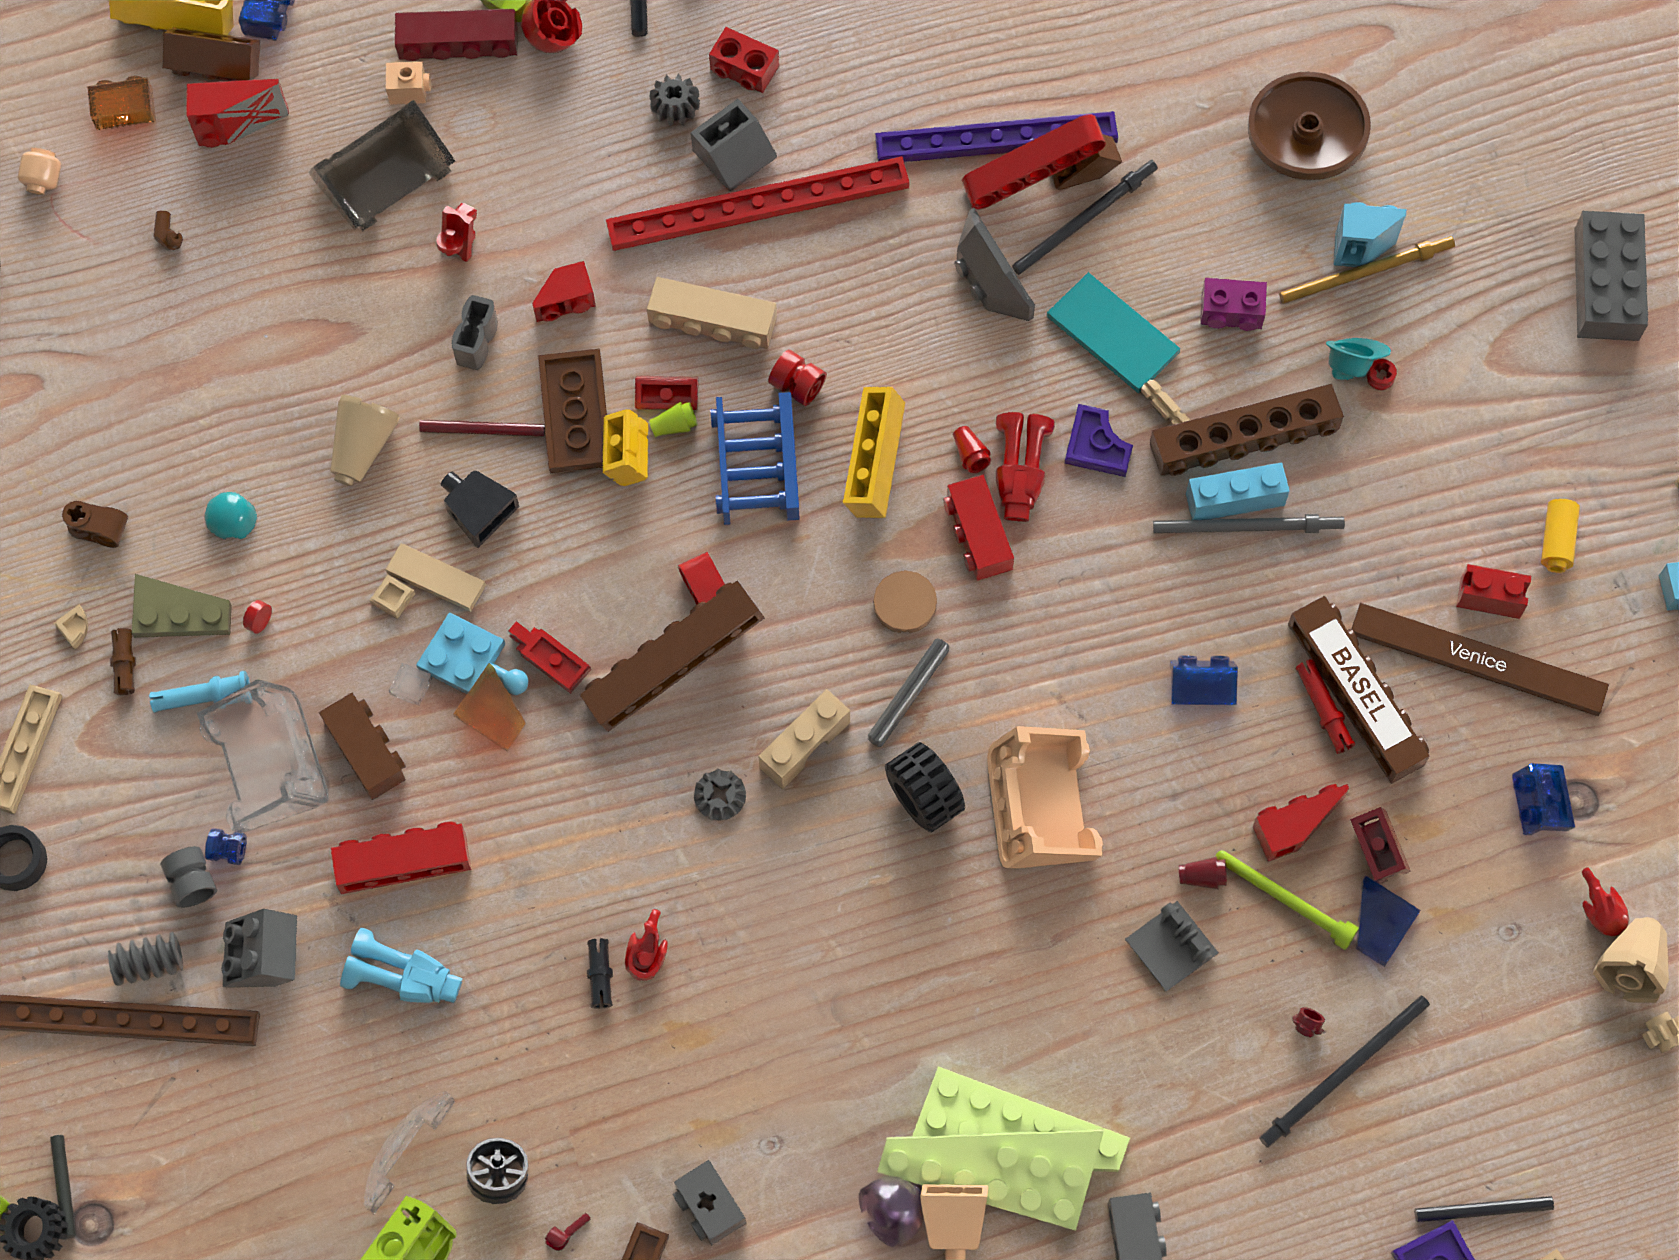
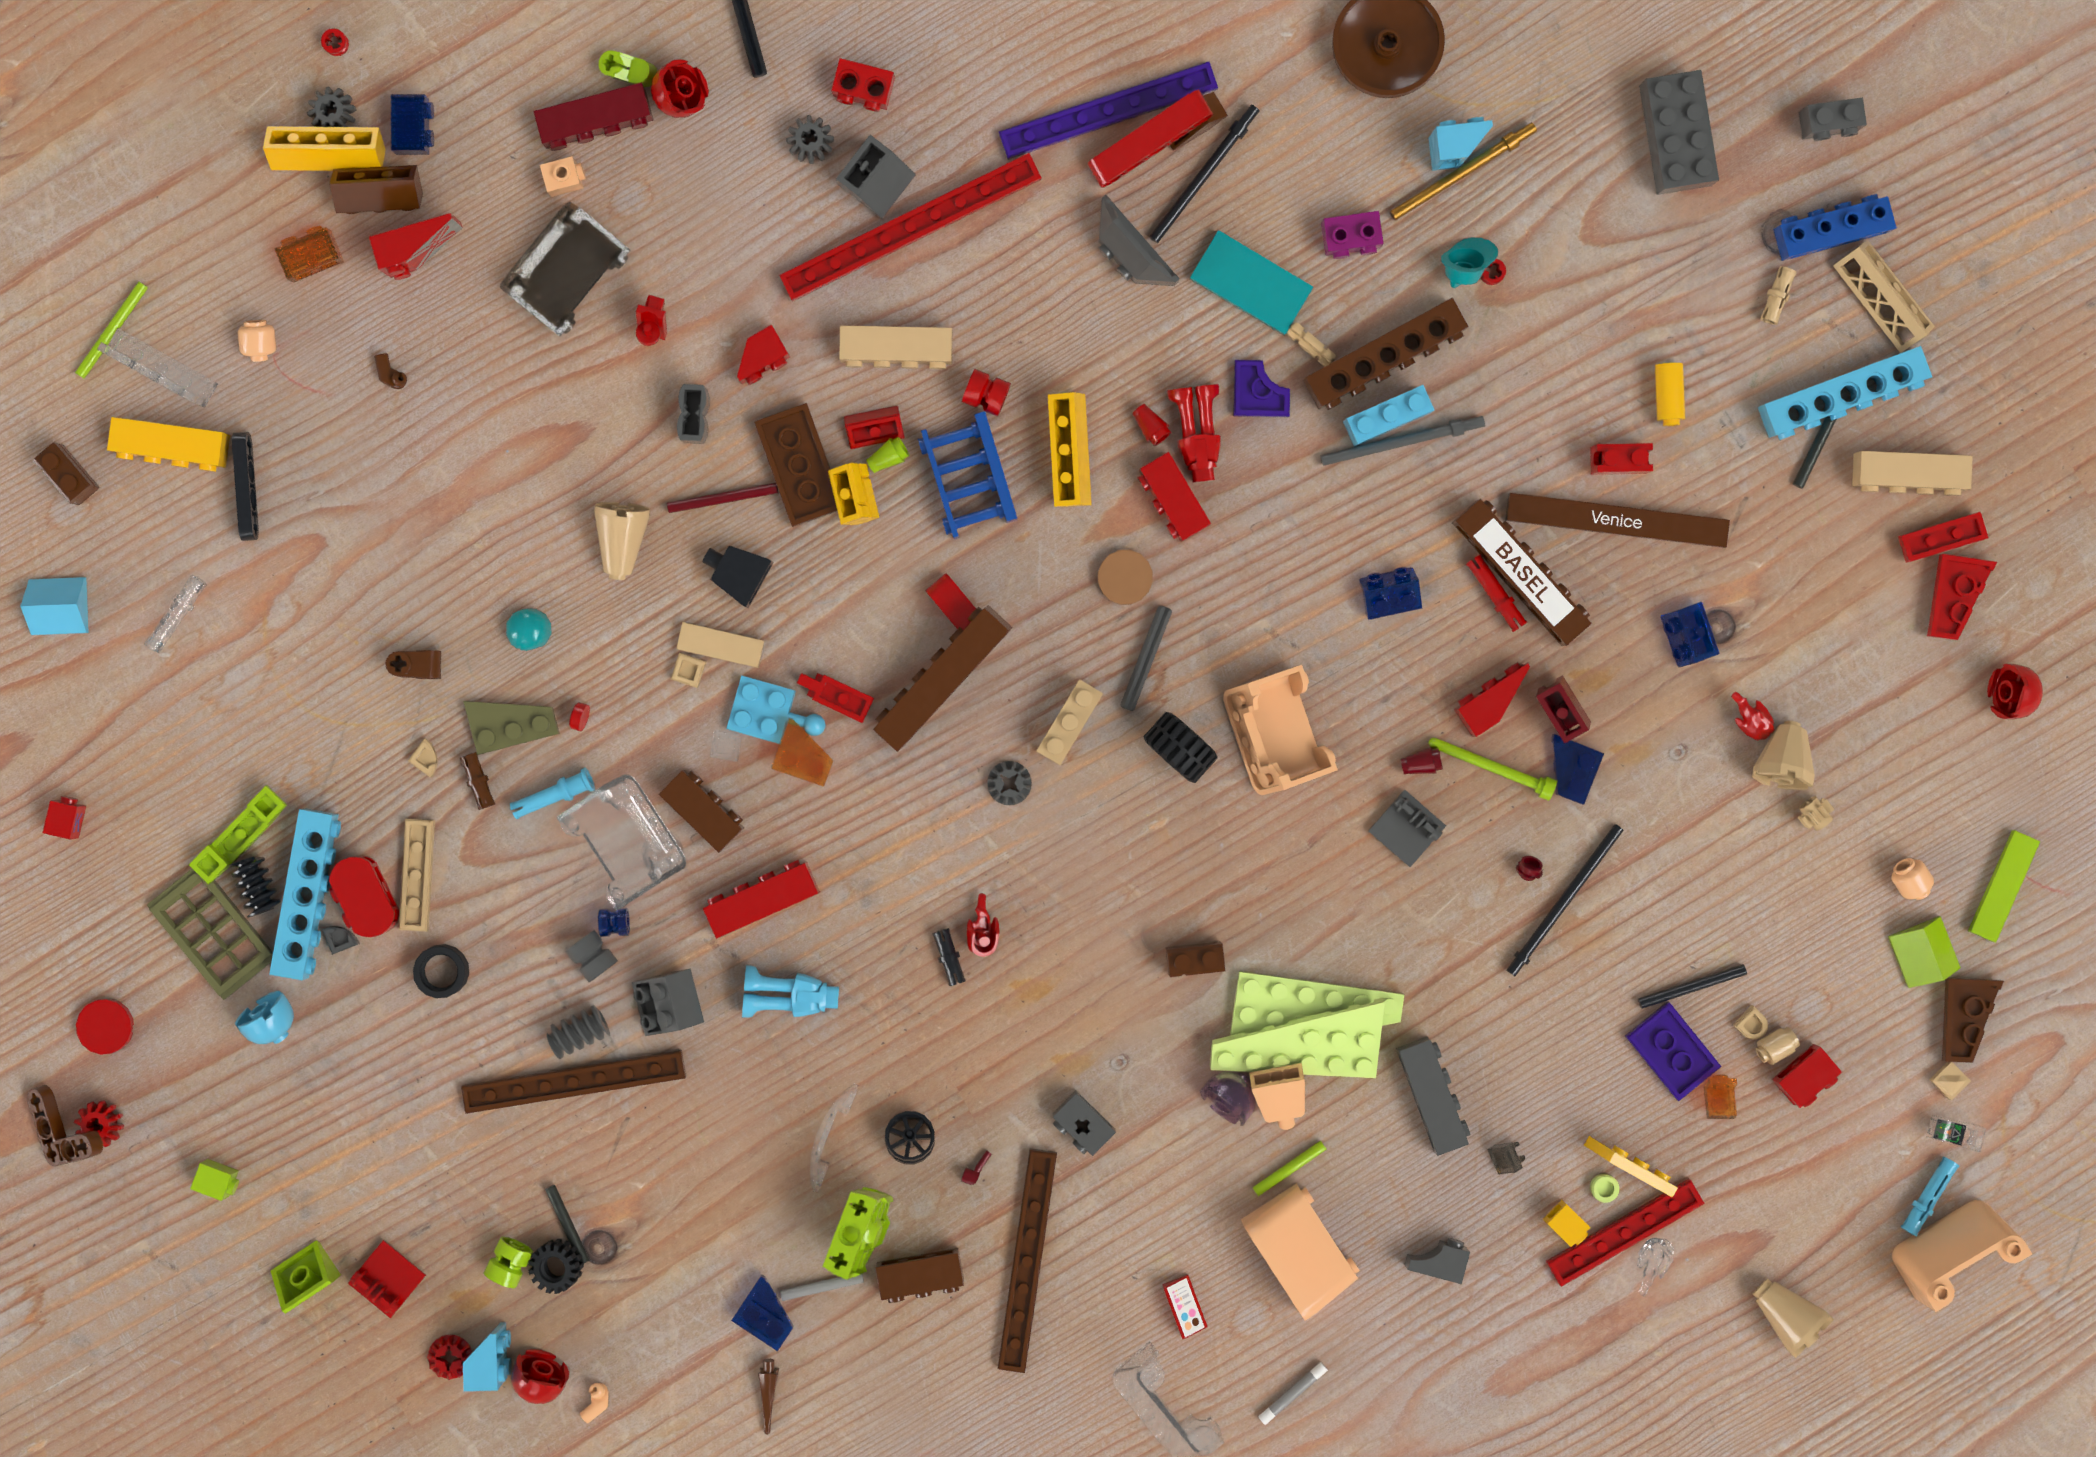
camera: 15 degrees left, 20 degrees up
none -> reddish brown brick [1166,941,1225,977]

